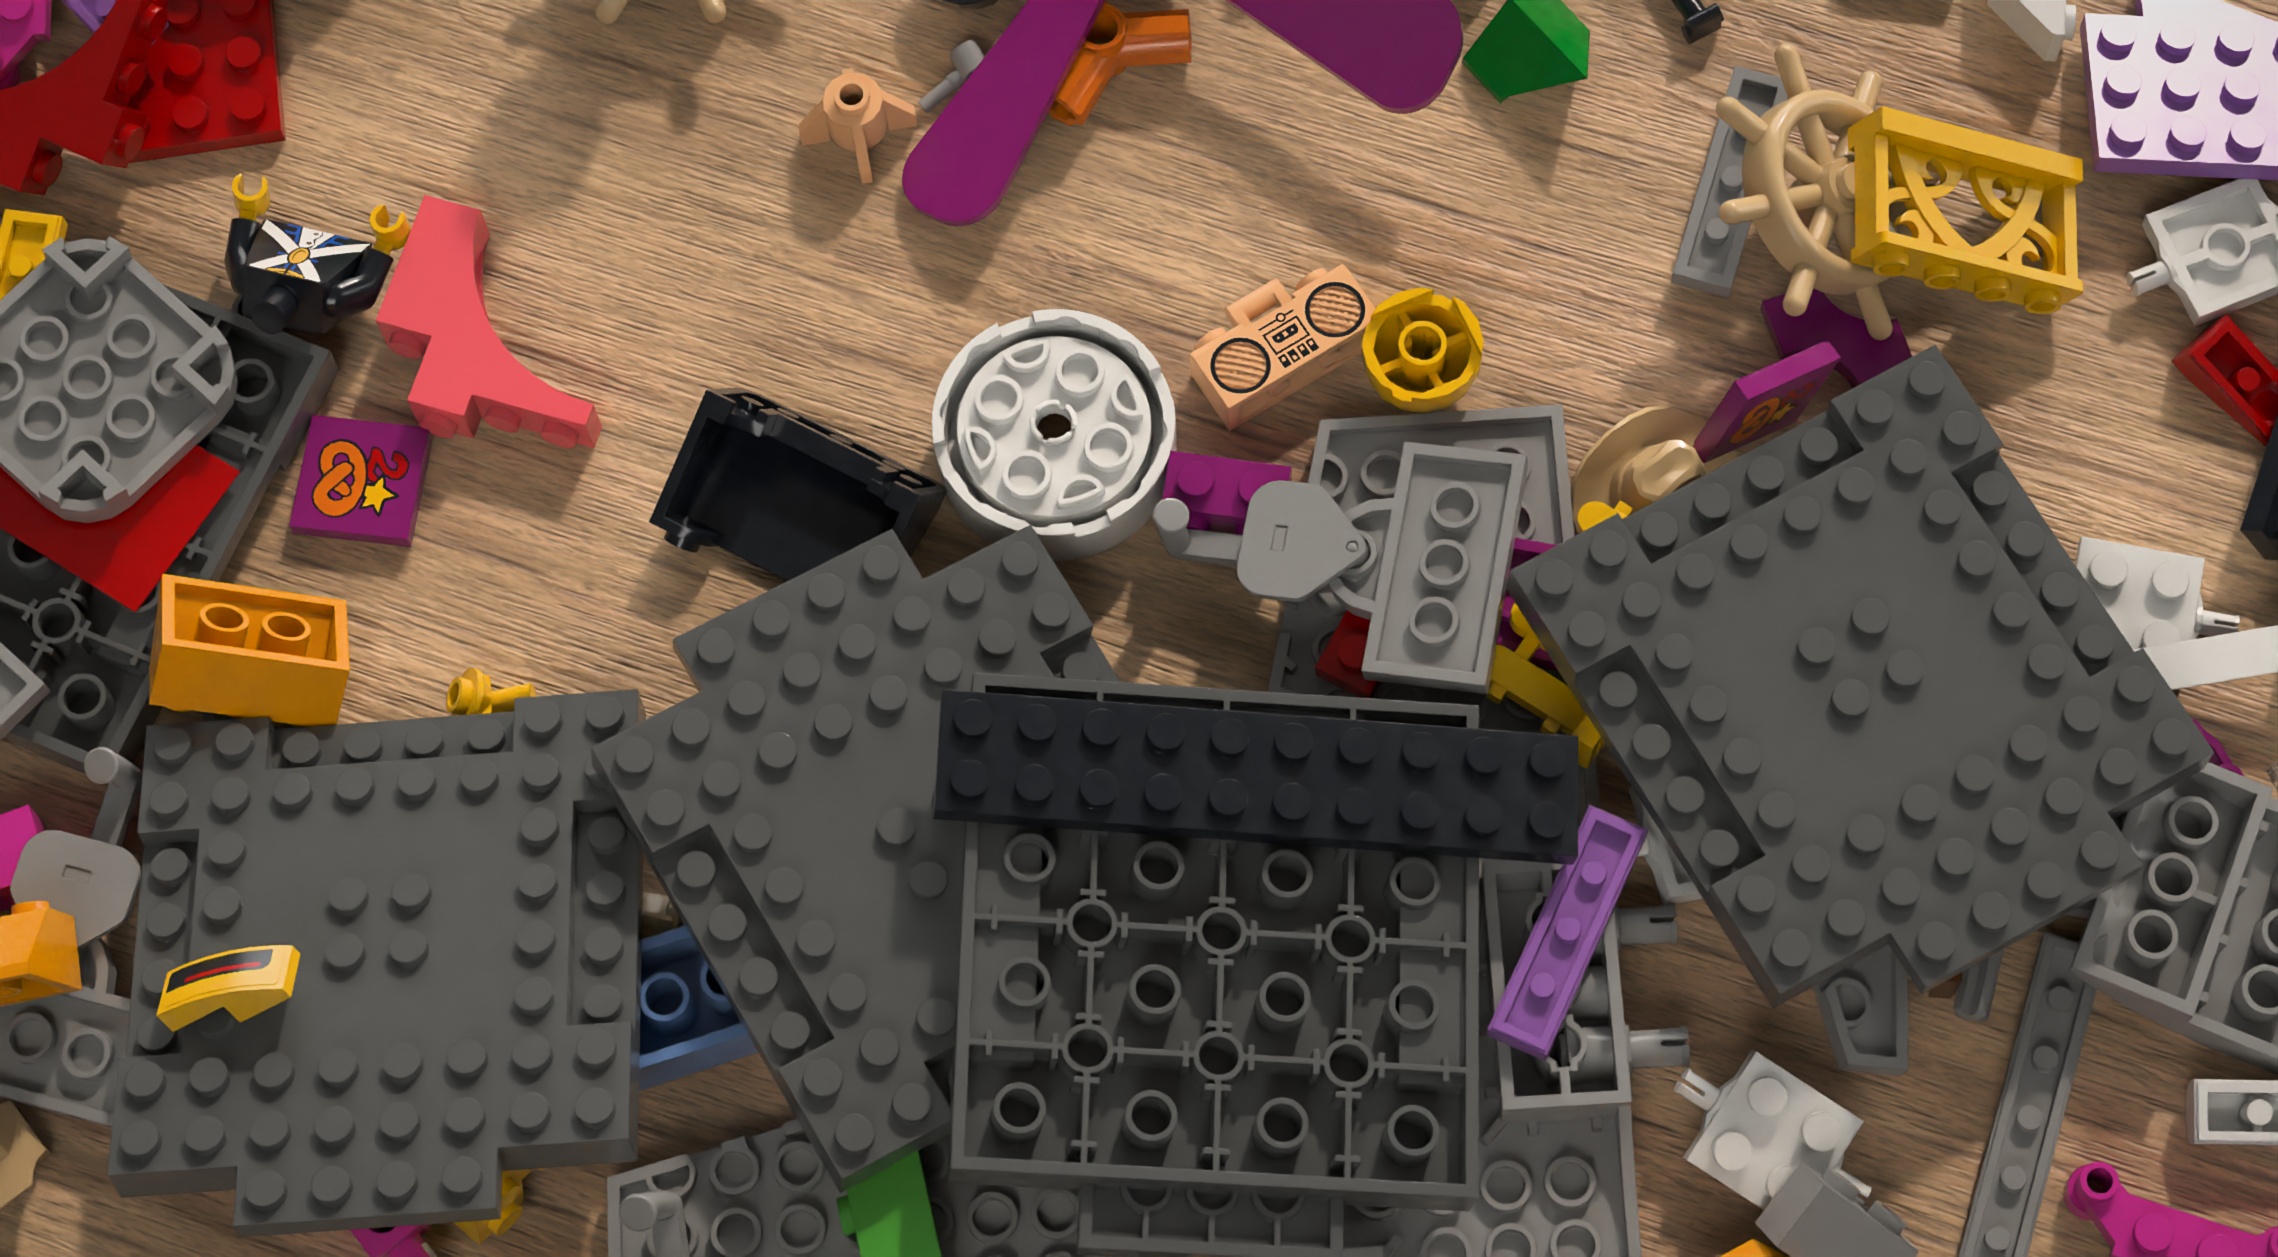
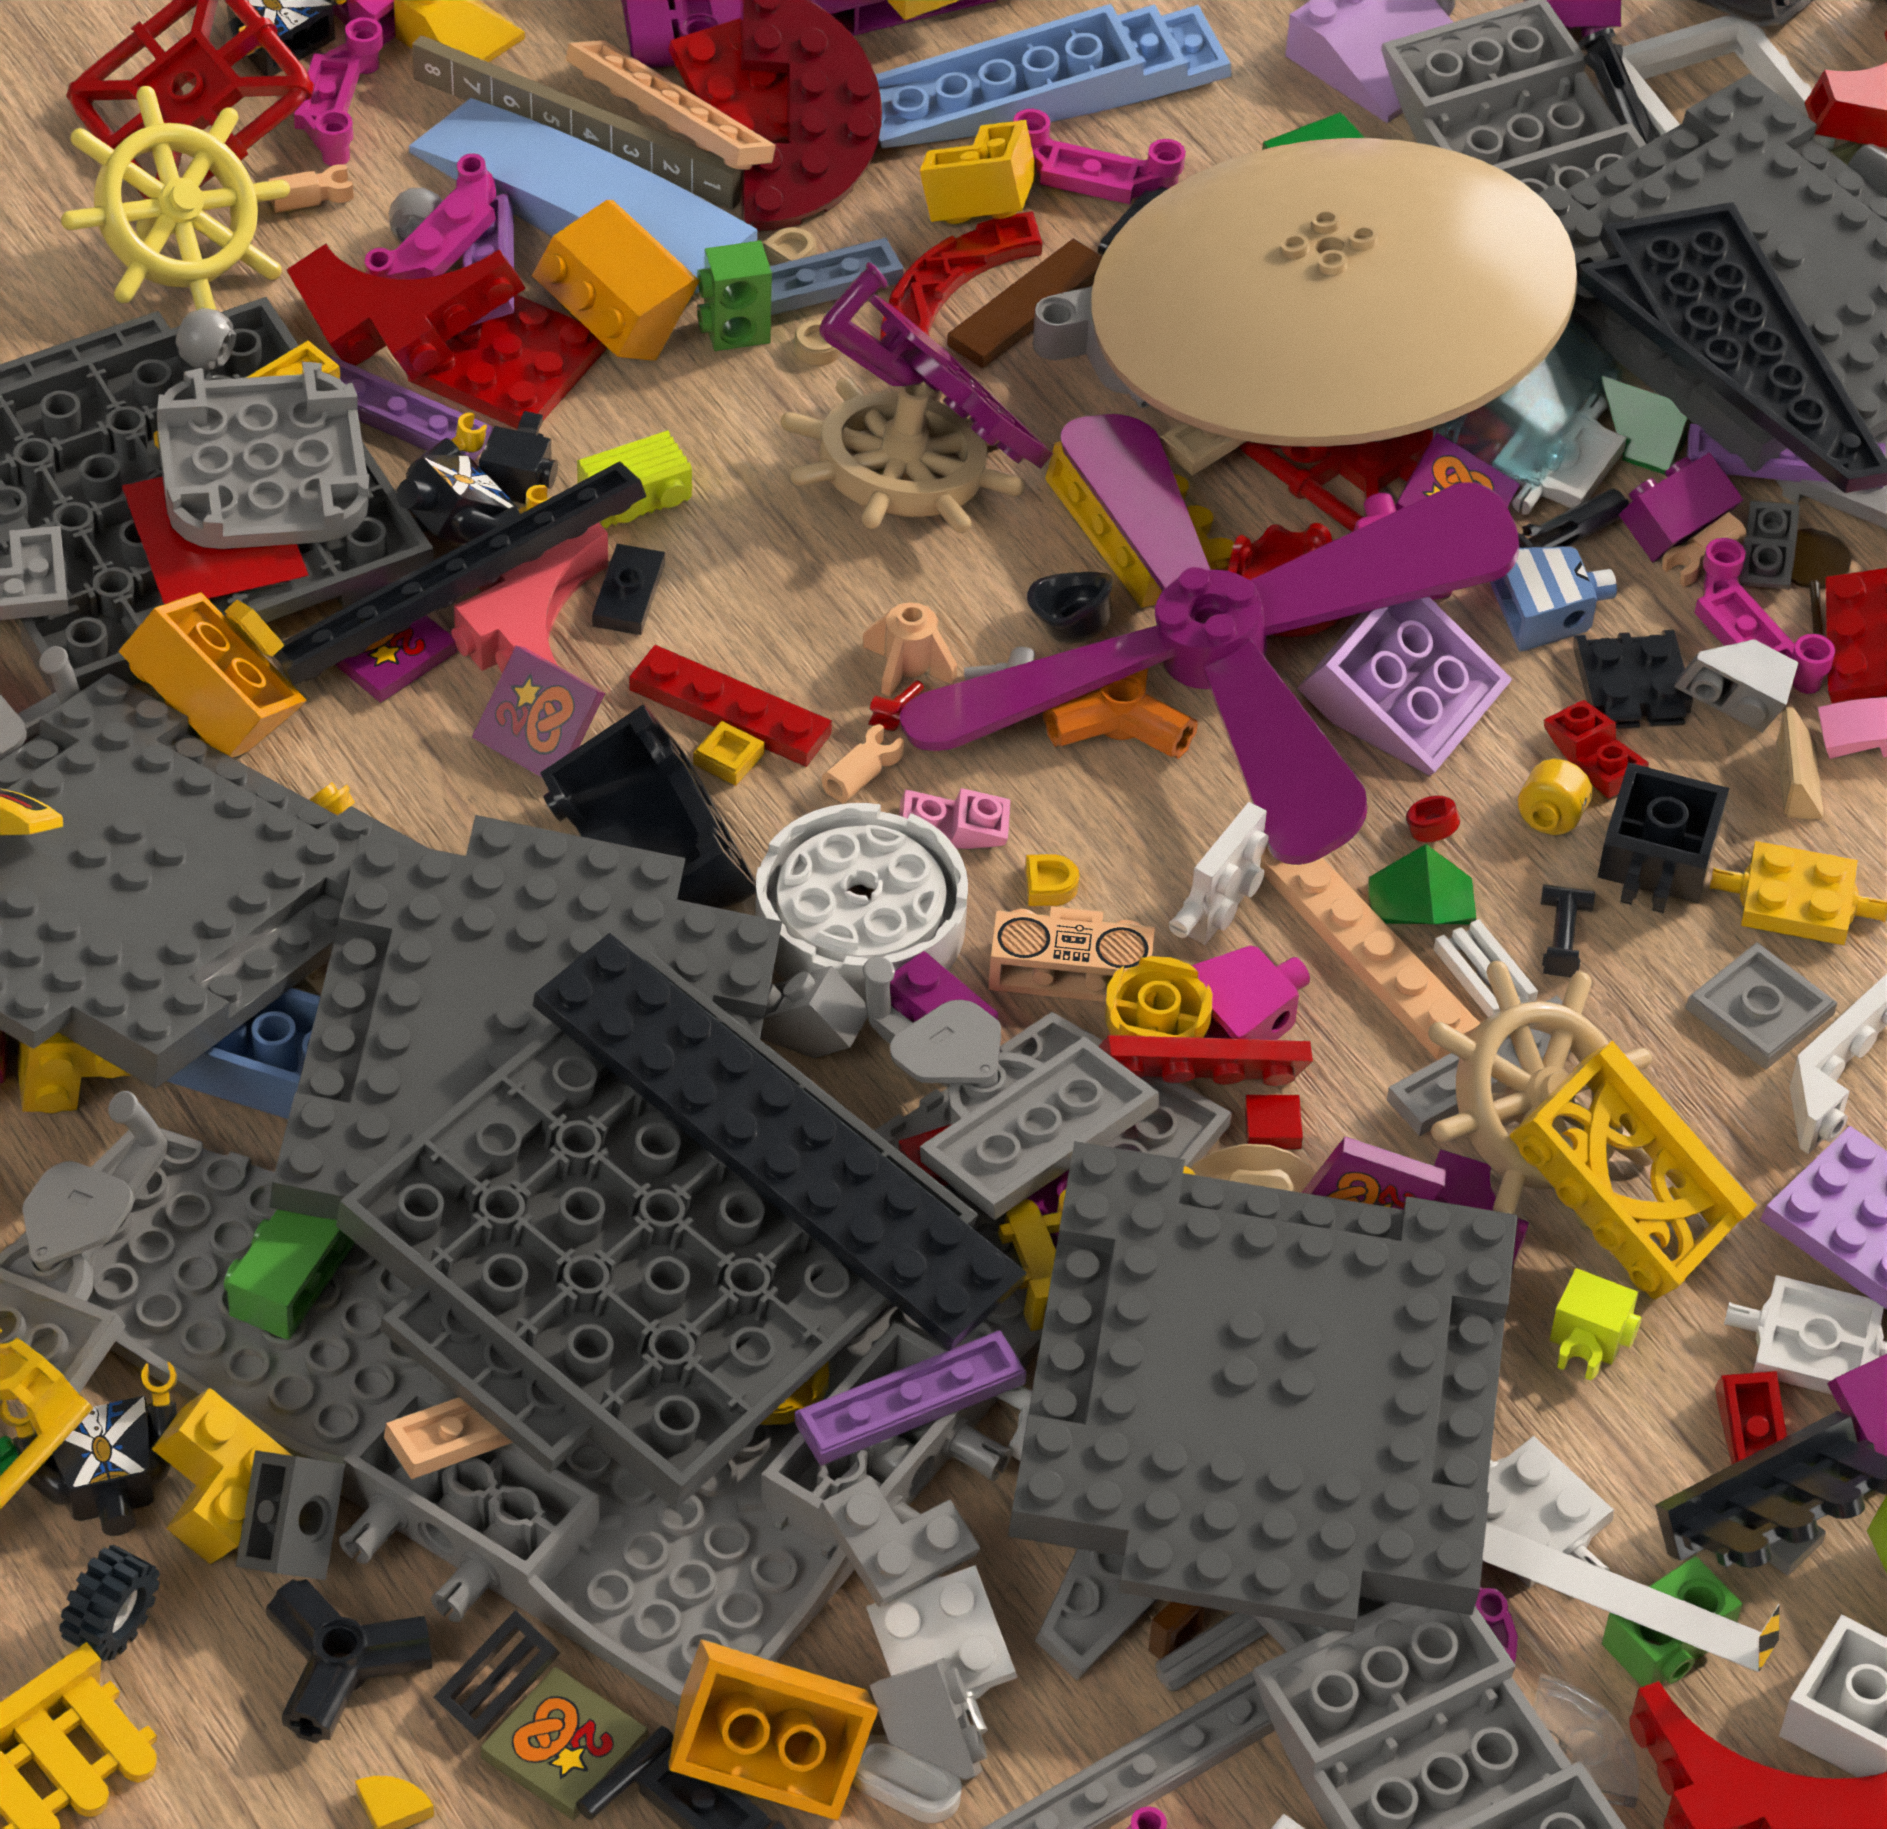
camera: 30 degrees right, 20 degrees down
none -> yellow tile [224,600,284,657]
none -> black plate [271,461,647,686]
none -> medium lavender tile [328,355,493,461]
none -> magenta tile [472,646,605,777]
none -> black brick [479,411,558,504]
none -> neon yellow brick [577,430,692,528]
none -> black plate [592,543,665,635]
none -> red plate [629,644,832,767]
none -> yellow tile [693,721,764,786]
none -> light grey slope [760,966,868,1058]
none -> light grey plate [818,1476,981,1608]
none -> light nougat bar [821,724,904,804]
none -> red hand [868,680,924,731]
none -> bright pink slope [899,788,1011,849]
none -> yellow tile [1025,854,1080,906]
none -> red plate [1098,1035,1313,1086]
none -> white plate [1169,802,1269,945]
none -> dark pink torso [1191,945,1310,1040]
none -> red tile [1244,1094,1303,1149]
none -> light nougat plate [1260,846,1481,1060]
none -> white tile [1434,919,1538,1017]
none -> neon yellow brick [1549,1268,1642,1381]

